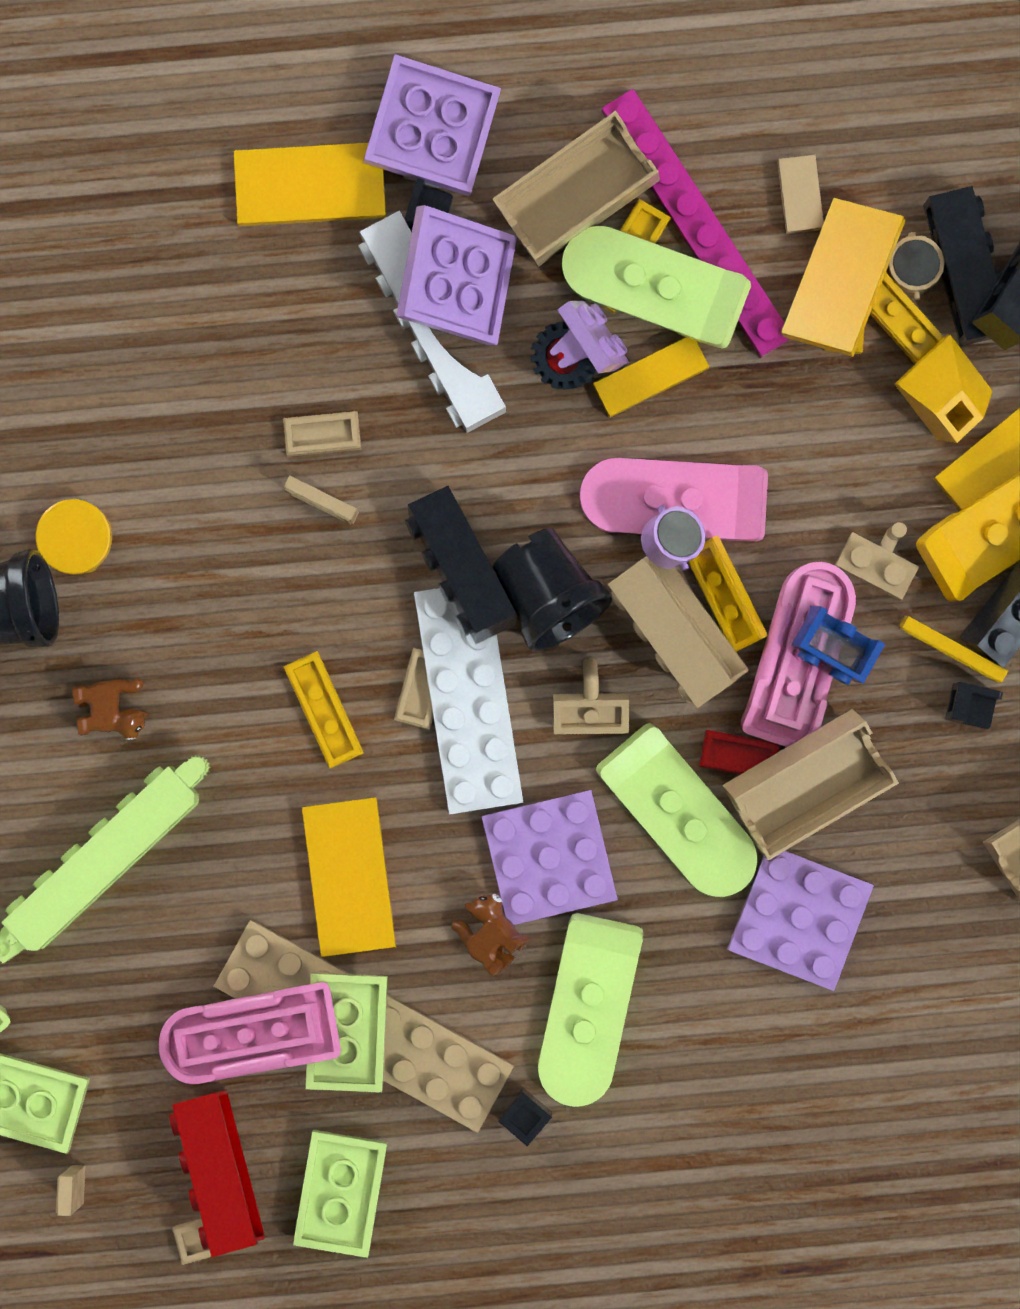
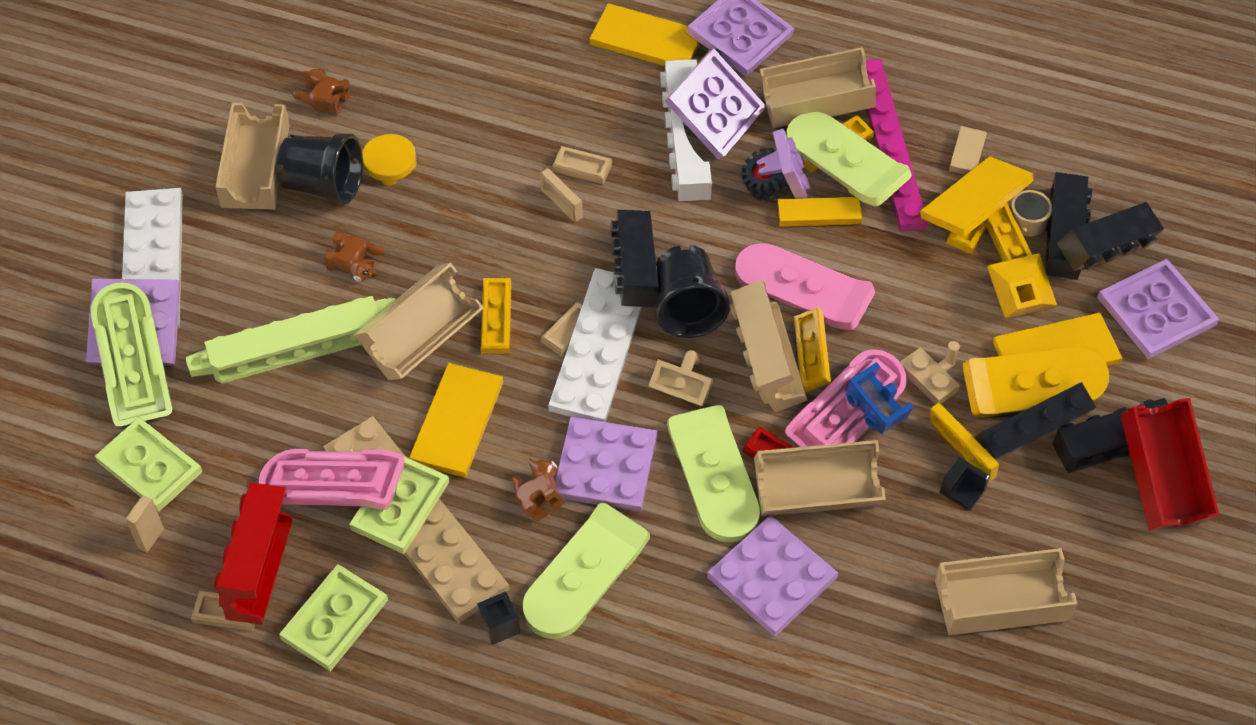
camera: 25 degrees right, 30 degrees down
piece [641,505,706,571] -> none
none -> tan brick [354,262,484,380]

